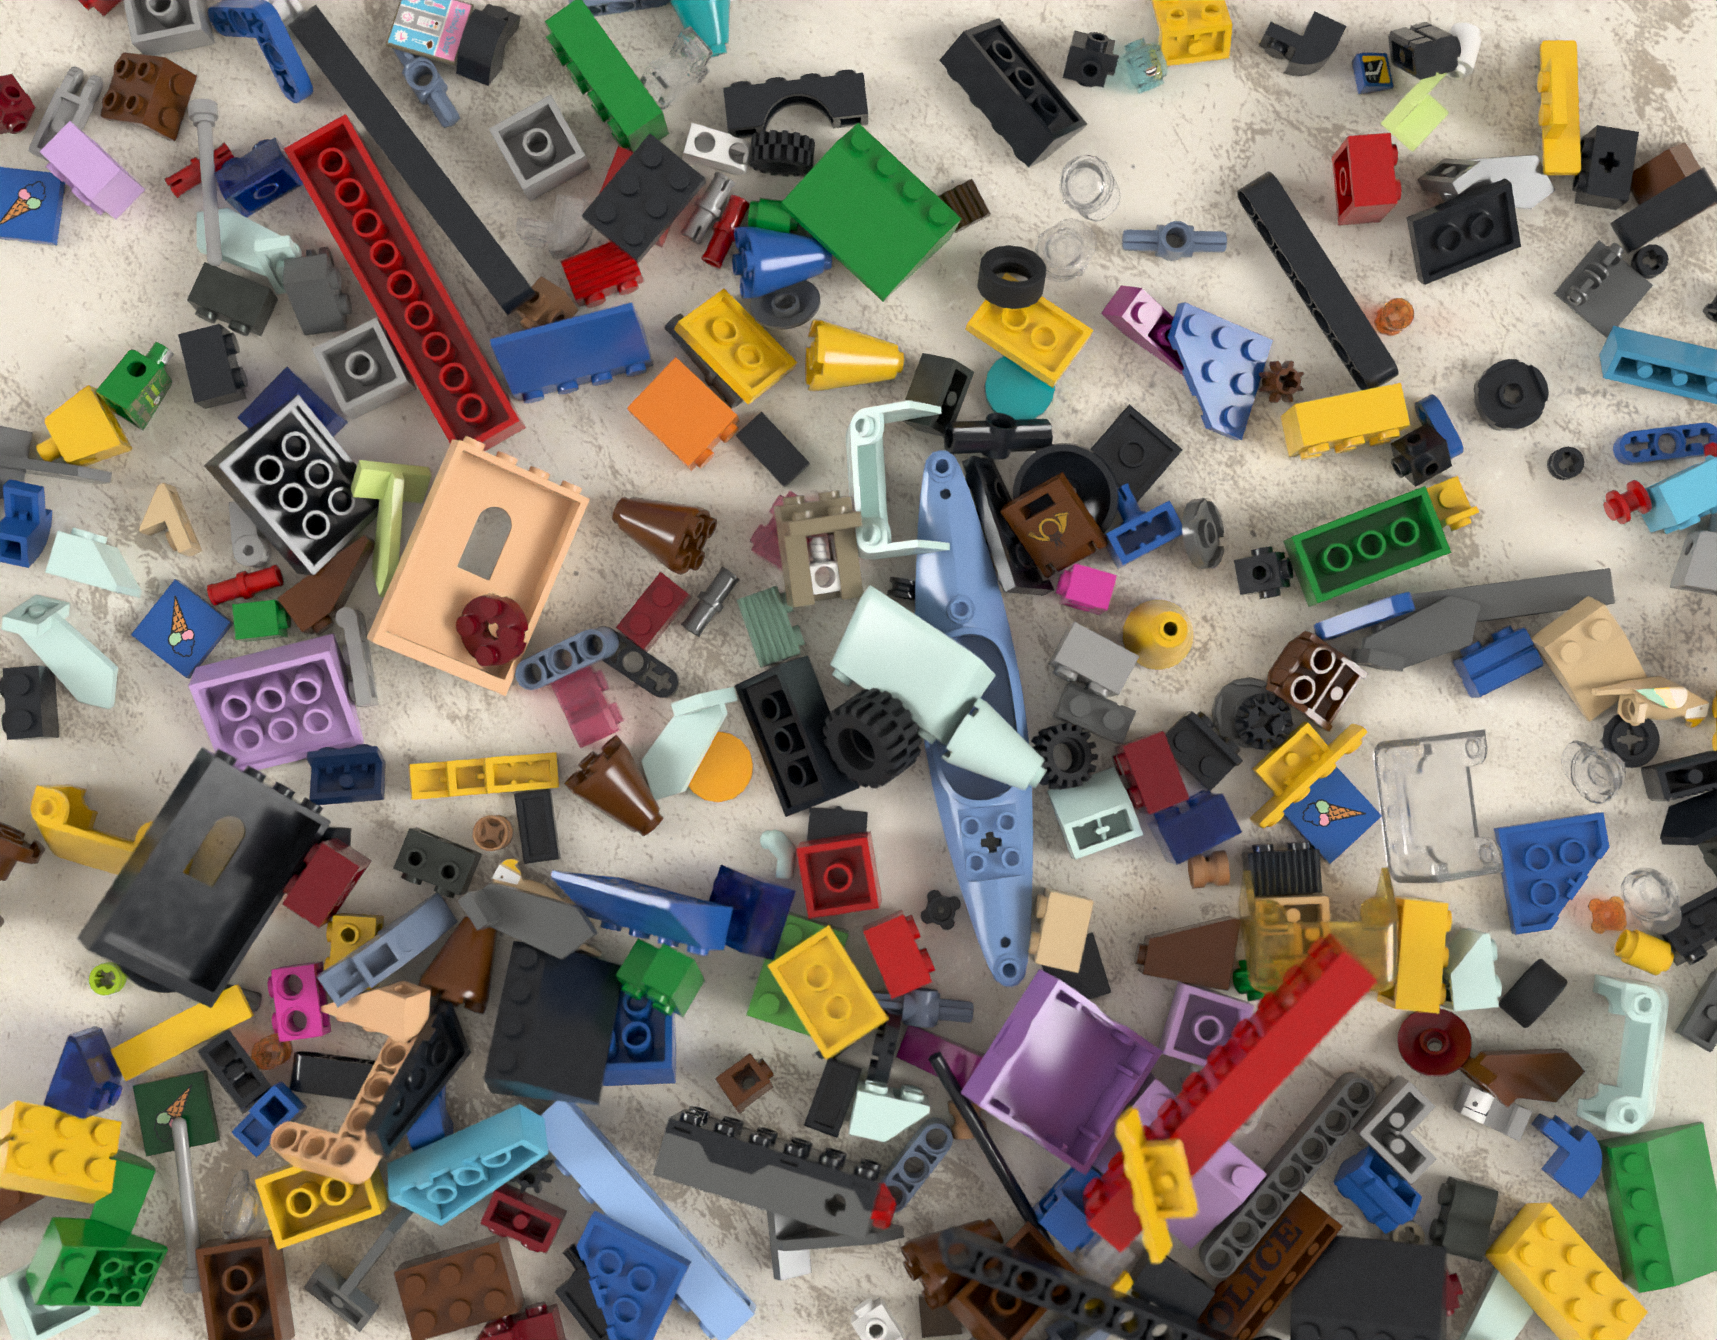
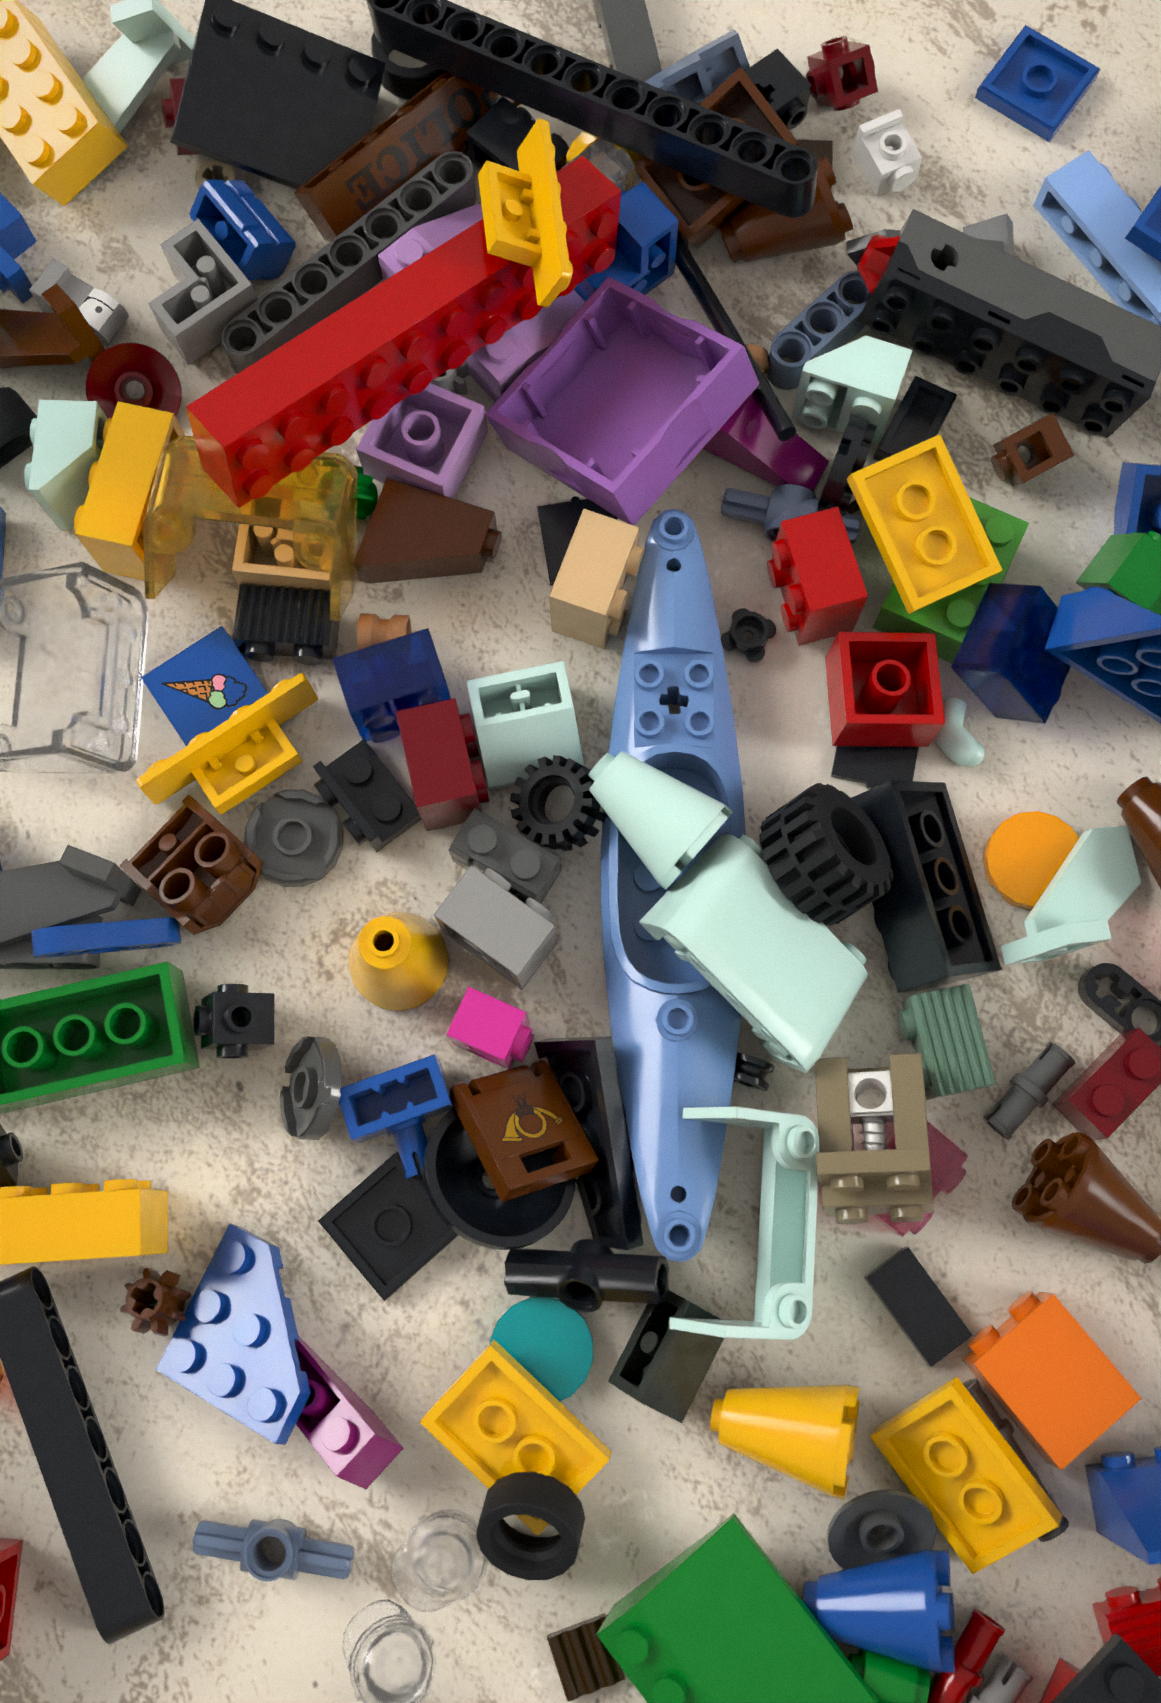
camera: 170 degrees left, 10 degrees down
black gear [1235,693,1294,750] -> none
pearl dark grey brick [1429,1176,1498,1262] -> none

